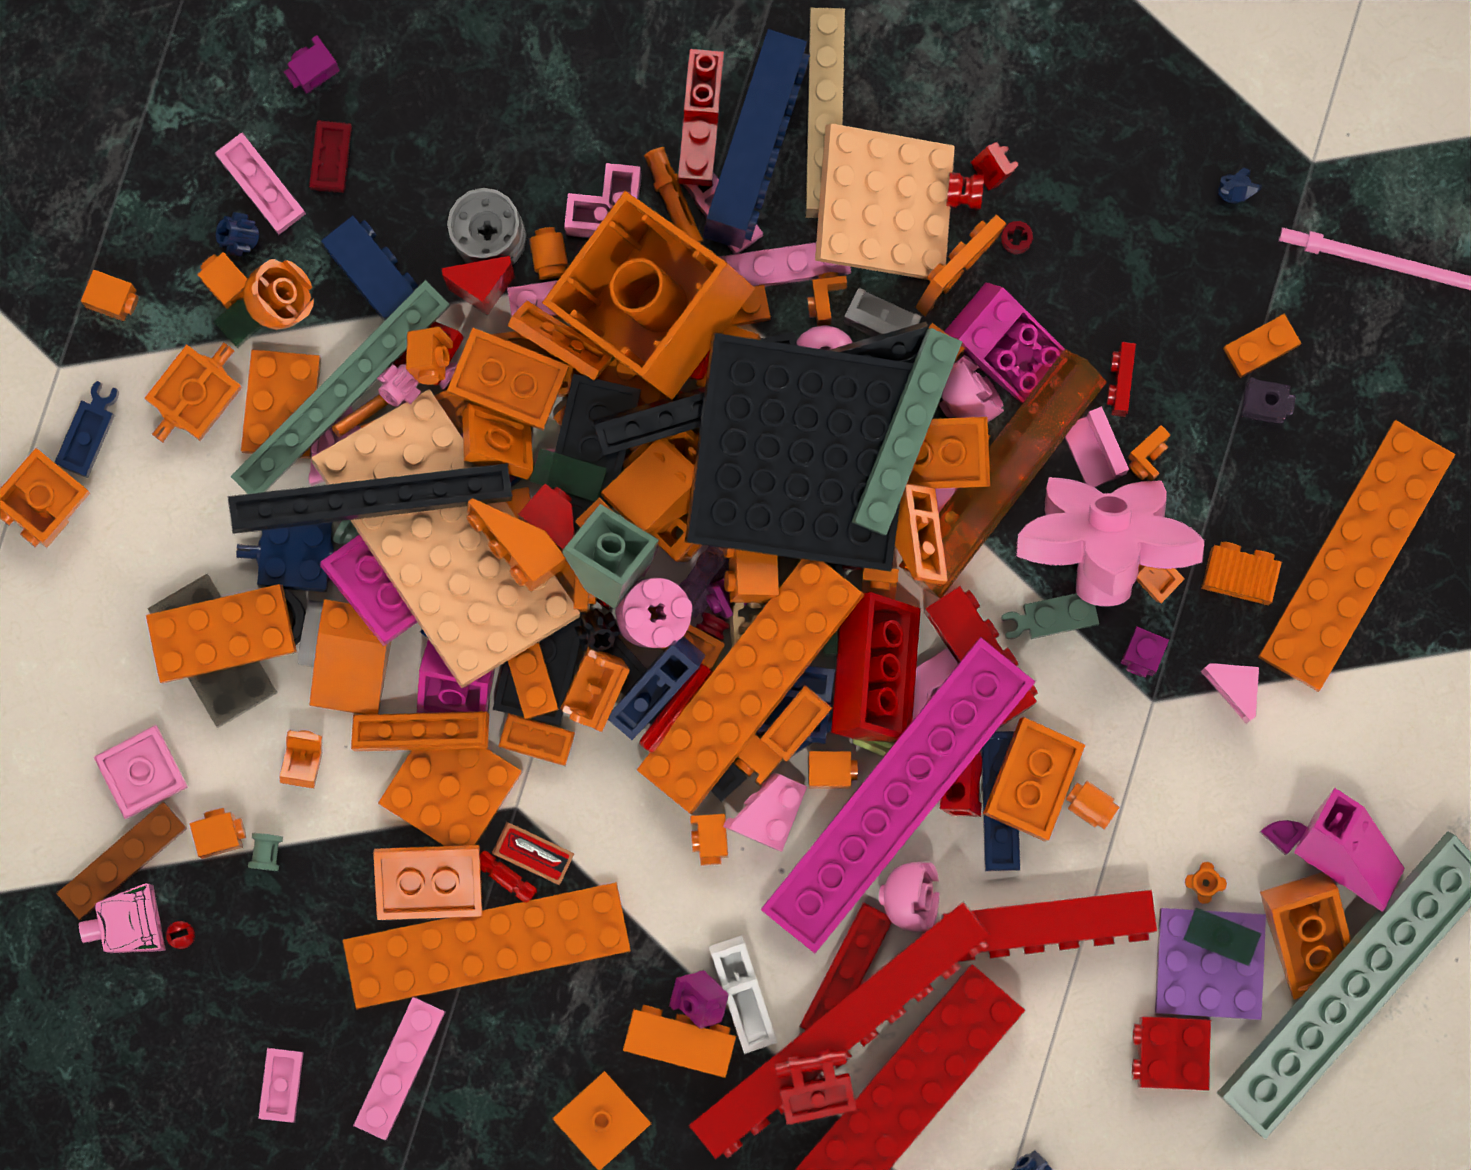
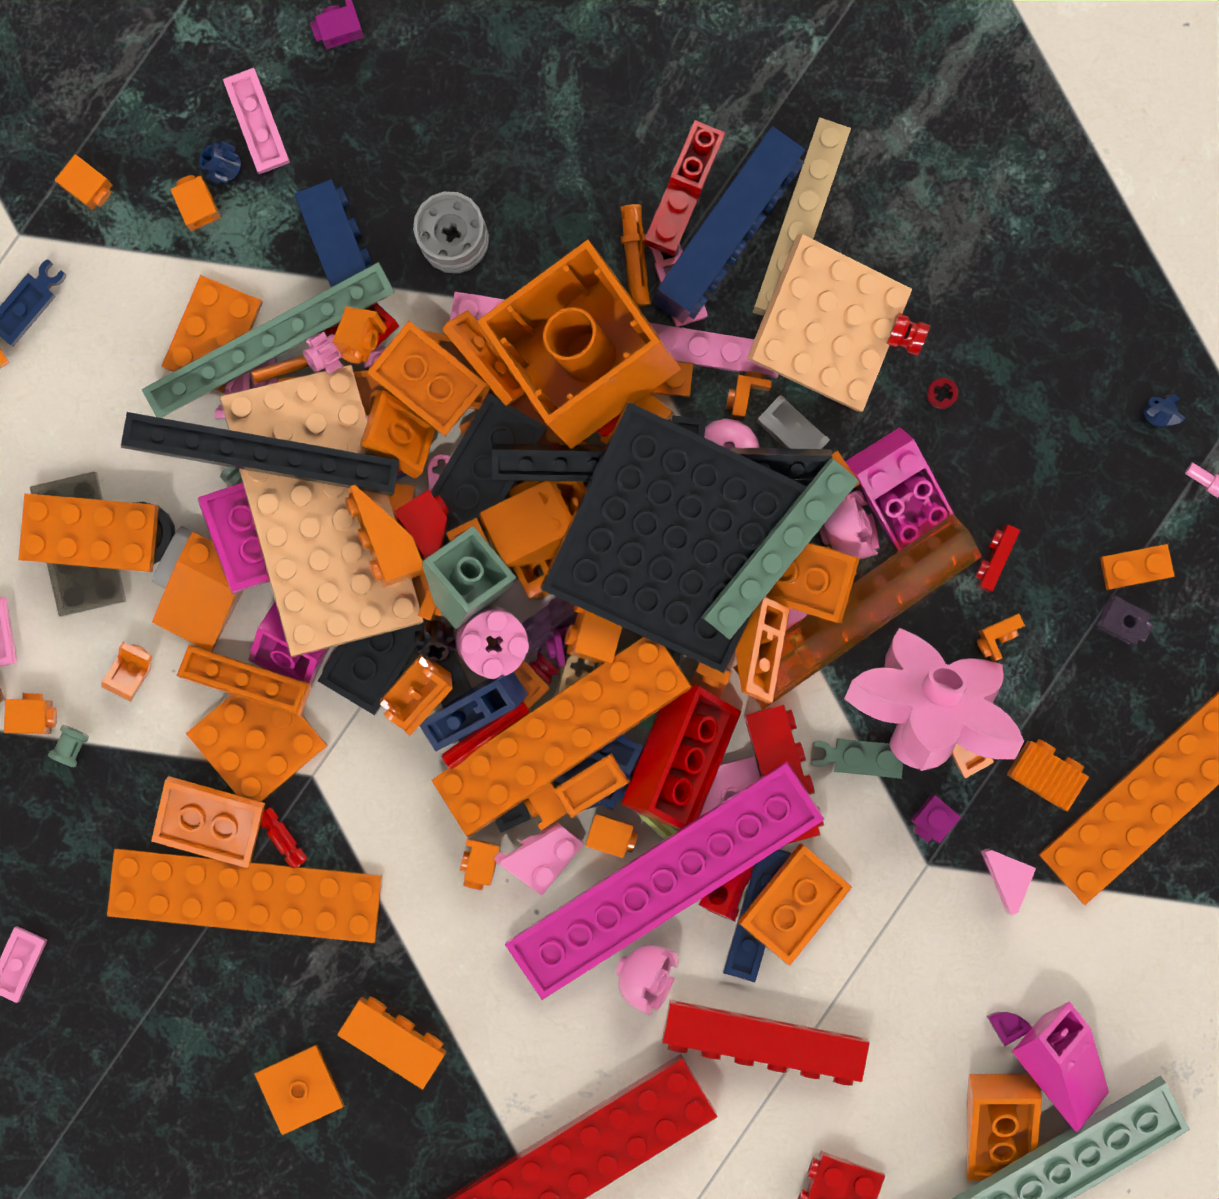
camera: 15 degrees right, 5 degrees up
orange plate [144,342,242,443] -> none
clear green tile [213,299,263,349] -> none
dark blue plate [236,522,335,592] -> none
orange cylinder [243,259,314,330] -> none
dark red plate [309,120,352,193] -> none
bright pink plate [353,997,445,1140] -> none
red slope [441,256,515,315] -> none
slope [492,822,574,885] -> none
orange plate [498,713,575,767] -> none
orange plate [508,643,559,720] -> none
orange brick [529,227,568,280] -> none
clear green plate [530,448,607,502] -> none
bright pink brick [564,163,641,238] -> none
magenta brick [669,970,729,1029] -> none
red brick [689,902,990,1159] -> none
white slope [709,935,777,1054] -> none
red plate [775,1049,857,1125] -> none
red tile [799,902,892,1030] -> none
orange wing [915,215,1007,316] -> none
red tile [971,142,1018,190] -> none
bright pink panel [1062,406,1129,487] -> none
orange brick [1066,781,1119,830] -> none
medium lavender plate [1155,908,1266,1020] -> none
clear green plate [1182,907,1262,967] -> none
orange plate [1185,862,1227,904] -> none

